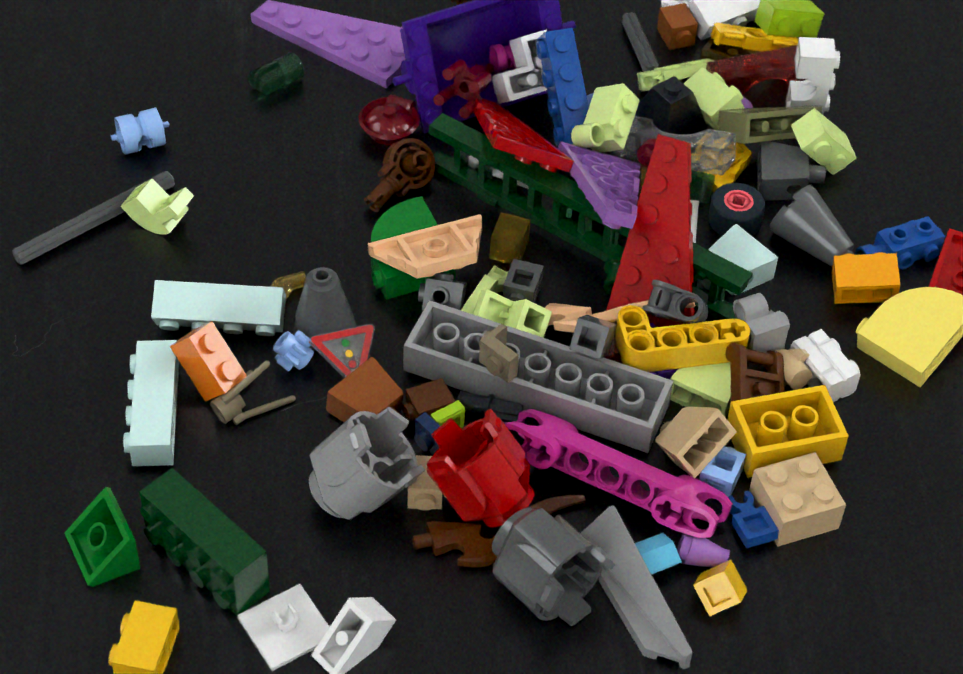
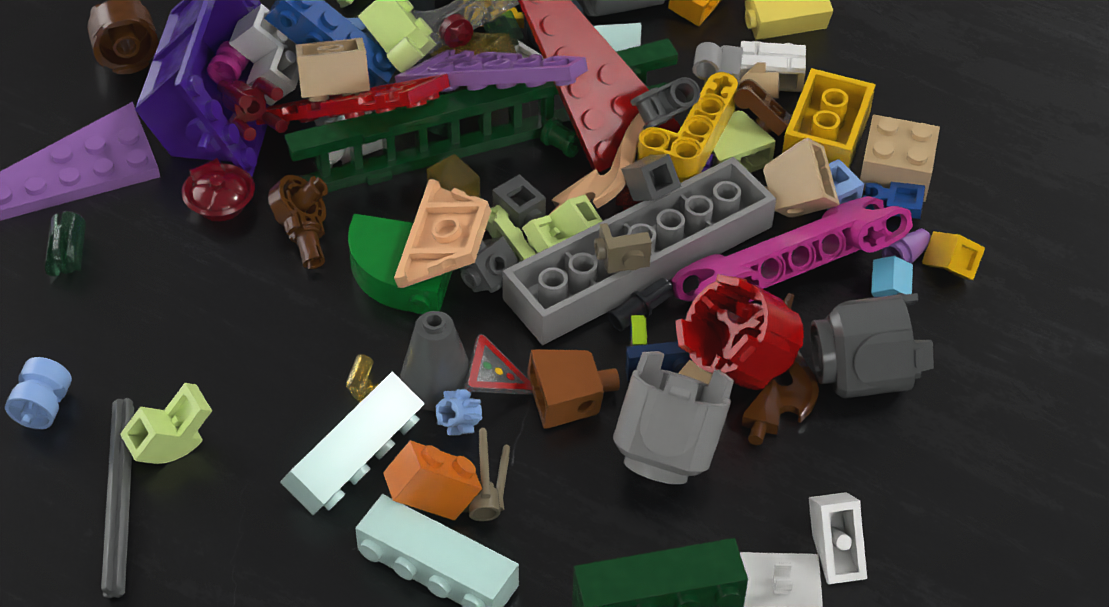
camera: 55 degrees left, 0 degrees up
reddish brown brick [402,378,455,427] -> none
light grey wedge [581,505,692,669] -> none
none -> tan brick [295,38,370,102]

